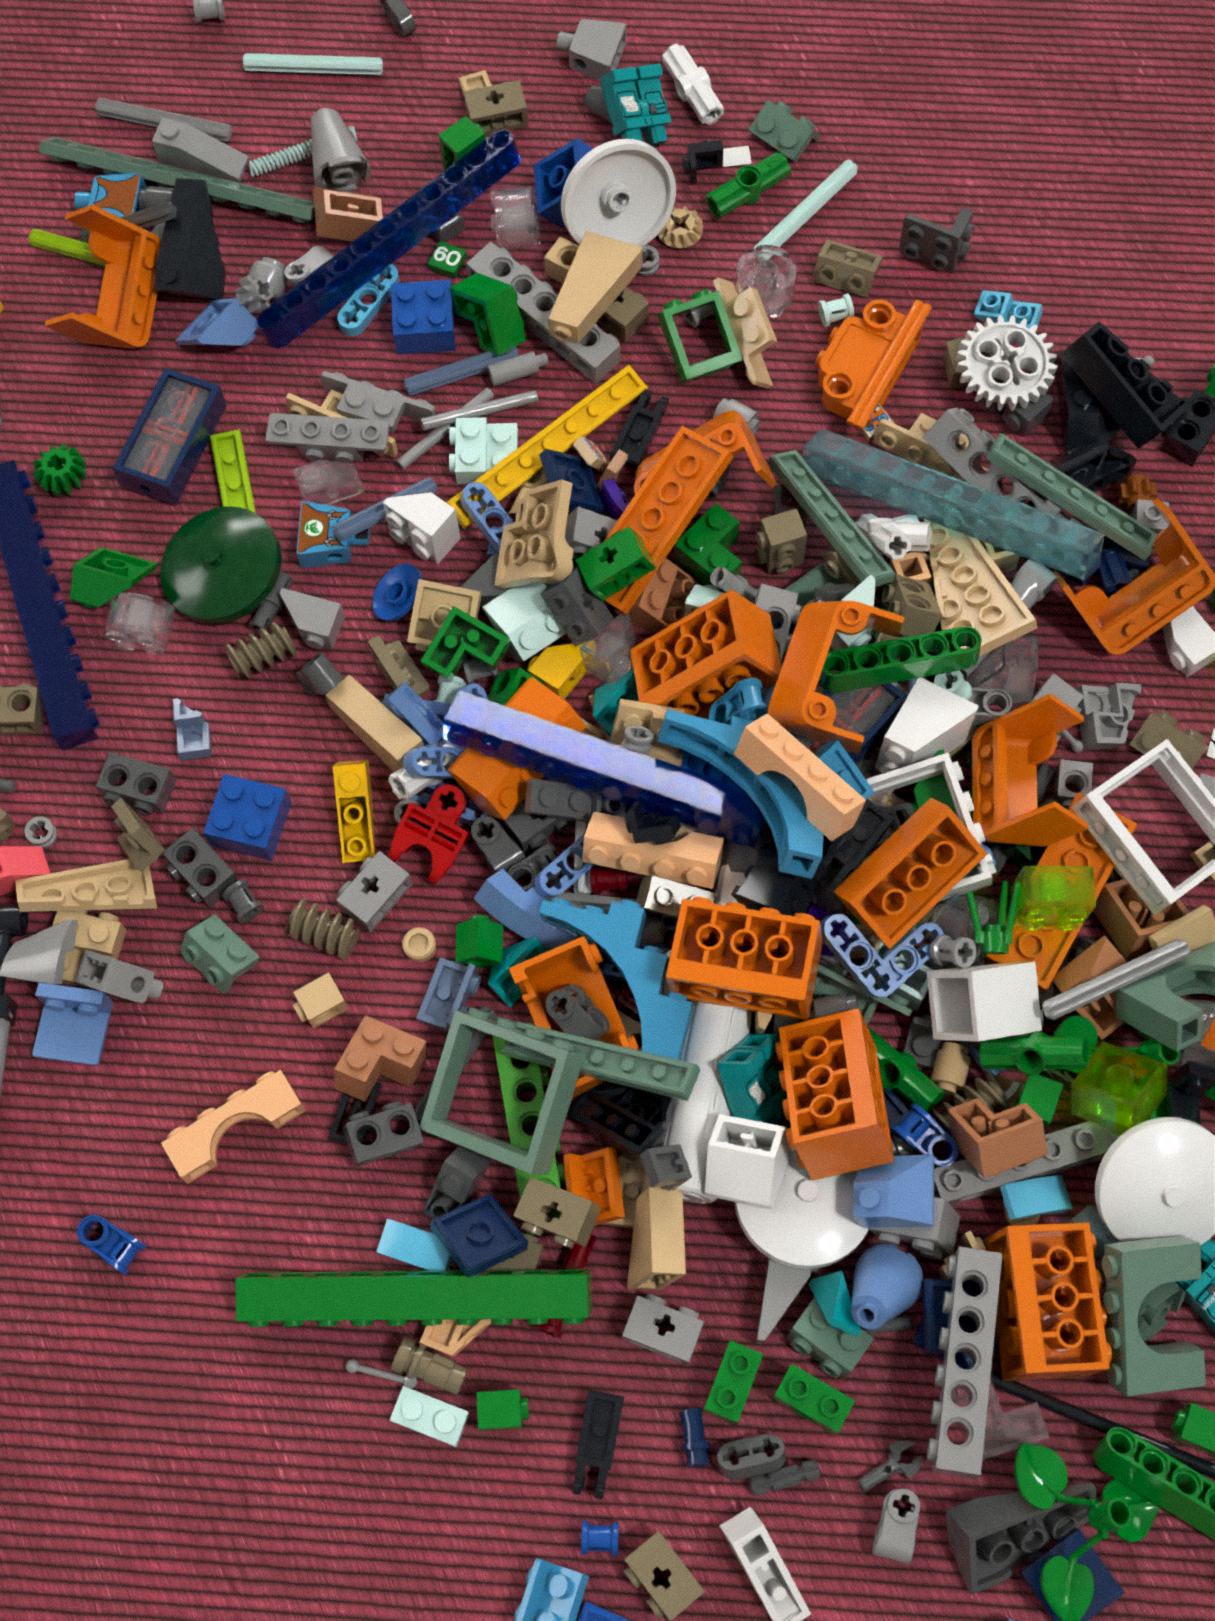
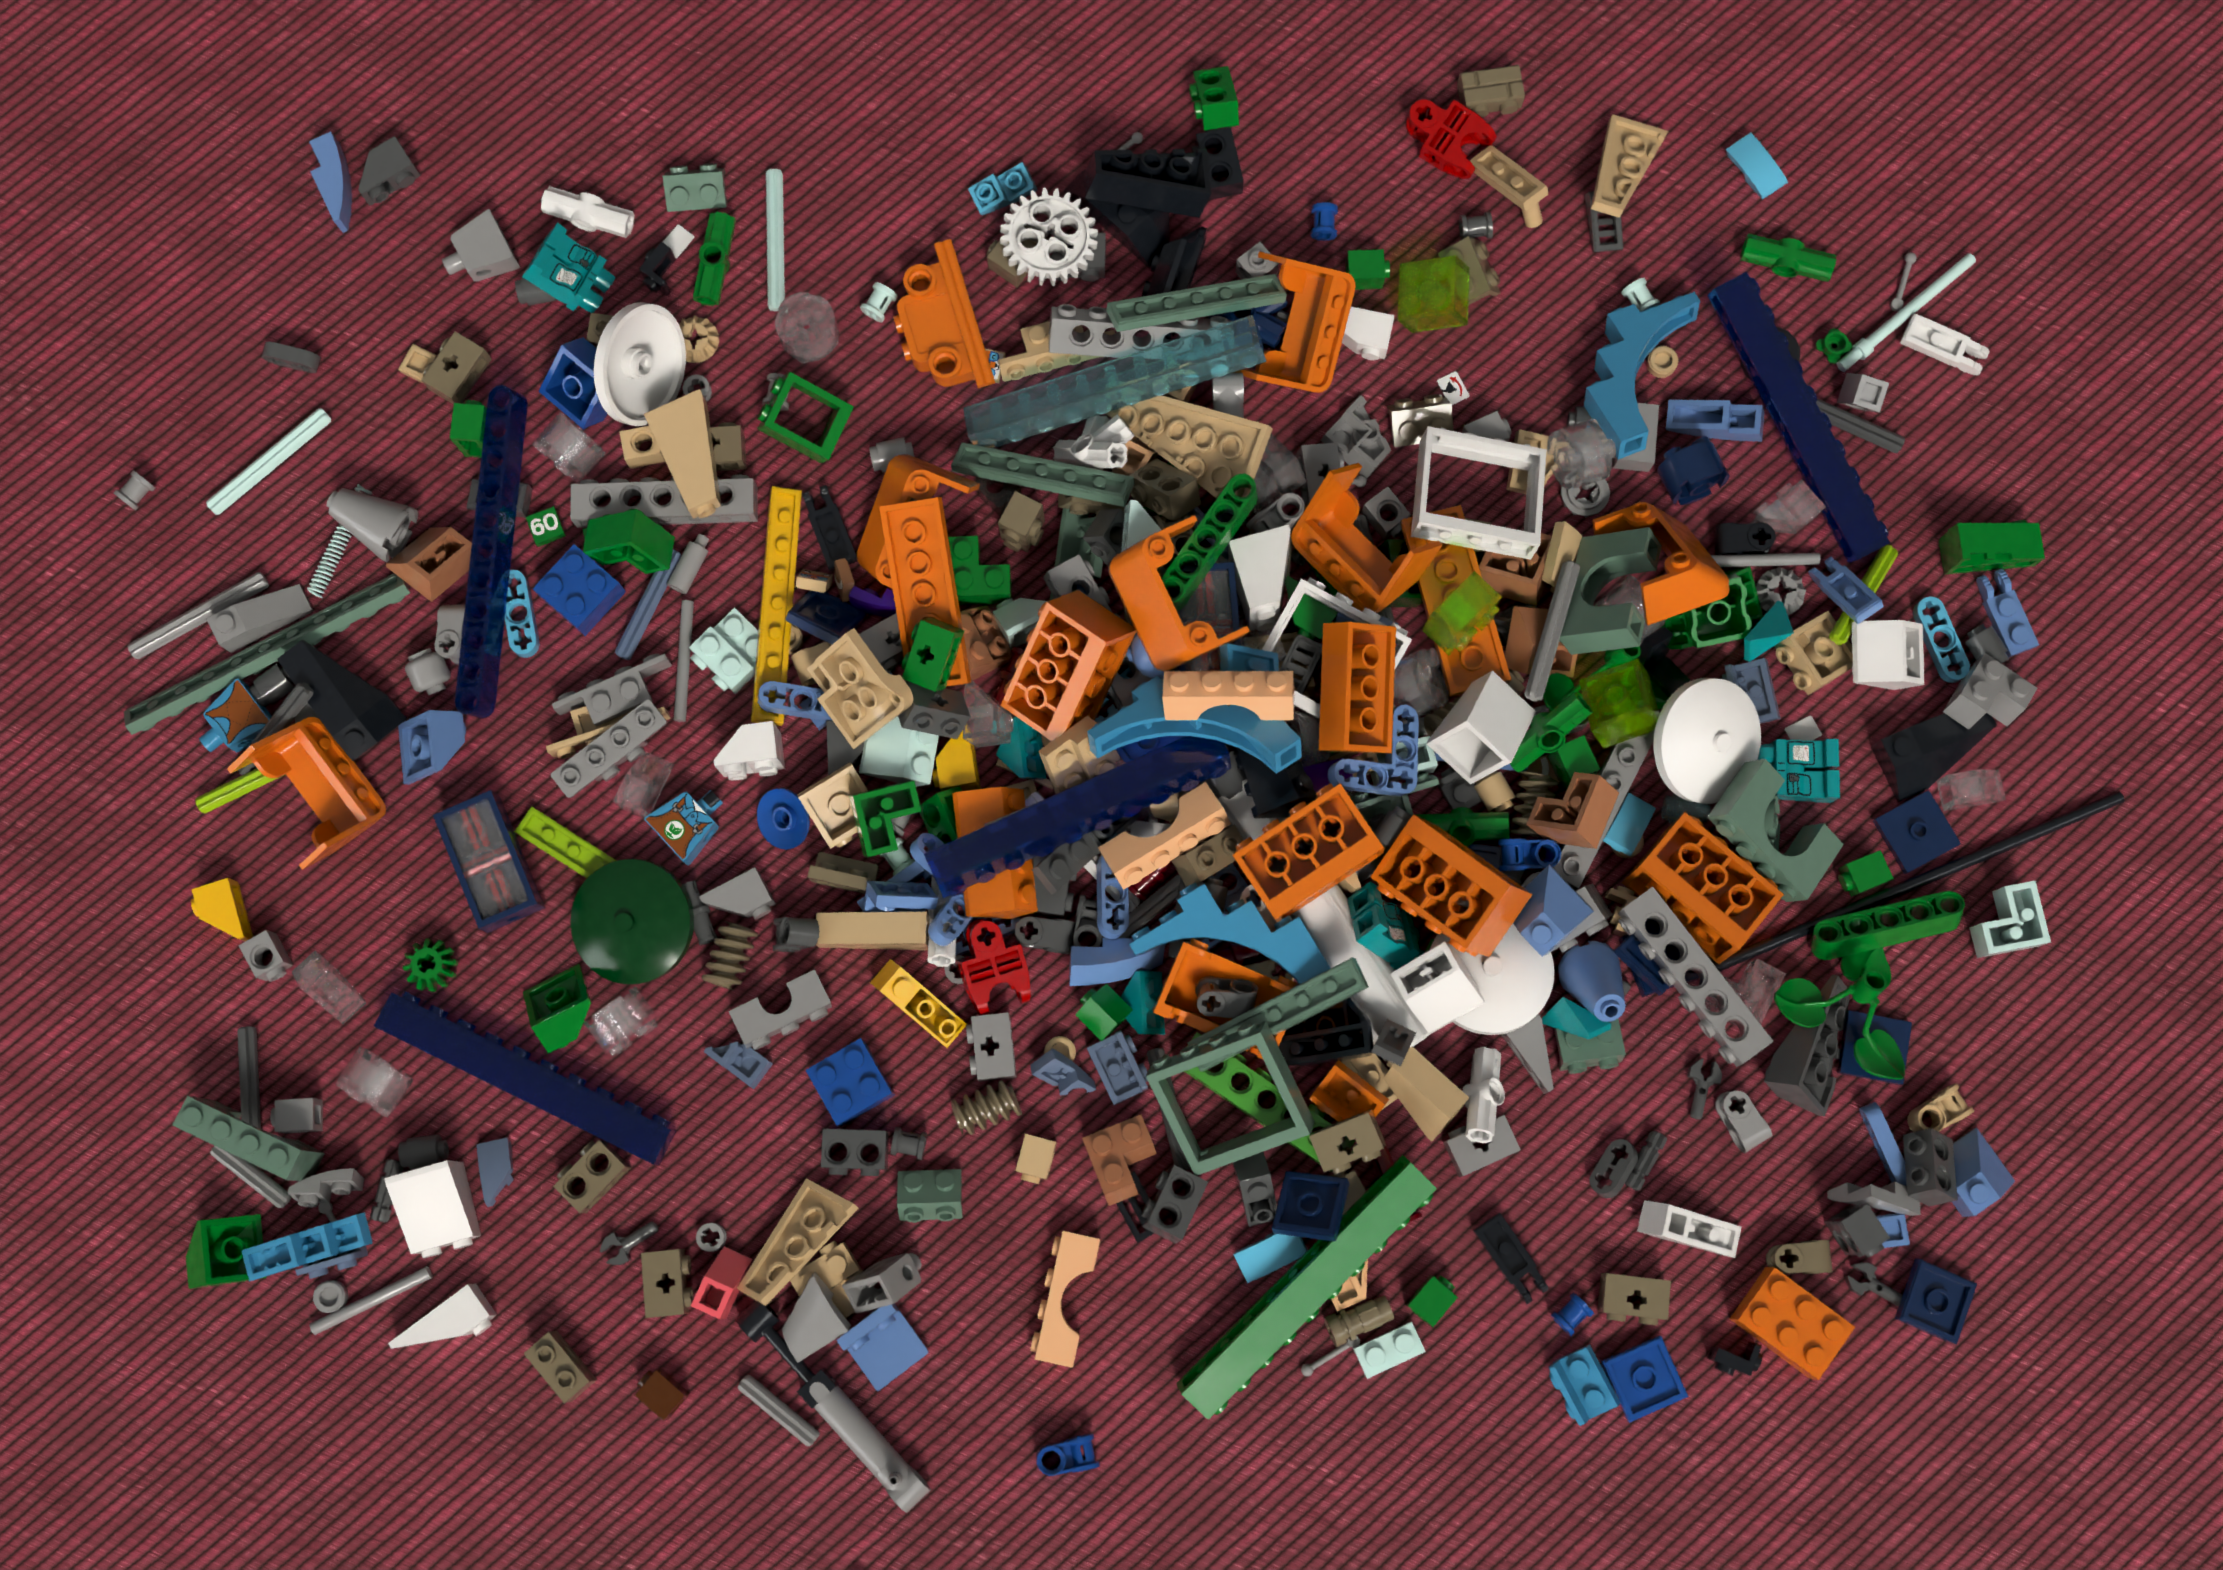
camera: 45 degrees left, 10 degrees up
dark grey brick [95,752,176,815] -> none
dark tan bracket [111,798,165,871] -> none
light grey gear [235,273,273,313] -> none
sand blue axle [332,477,438,541] -> none
light grey bar [420,390,538,431] -> none
light grey bush [622,725,654,755] -> none
black bracket [625,801,681,845] -> none
dark blue pin [679,1408,710,1468] -> none
green brick [703,1340,763,1426] -> none
dark azure piece [708,678,768,724] -> none
light grey pin [710,567,758,603] -> none
tan bracket [713,277,778,389] -> none
green brick [772,1364,855,1436] -> none
dark tan bracket [813,239,883,298] -> none
black hinge [813,799,894,891] -> none
dark grey bracket [899,207,975,274] -> none
light grey bush [930,935,977,968] -> none
light aqua bush [934,670,972,700] -> none
green plant [966,880,1022,954] -> none
dark orange gear [1117,474,1158,512] -> none
none -> light grey arch [728,969,832,1050]
none -> sand blue slope [1030,1048,1096,1095]
none -> white piece [1462,1047,1505,1144]

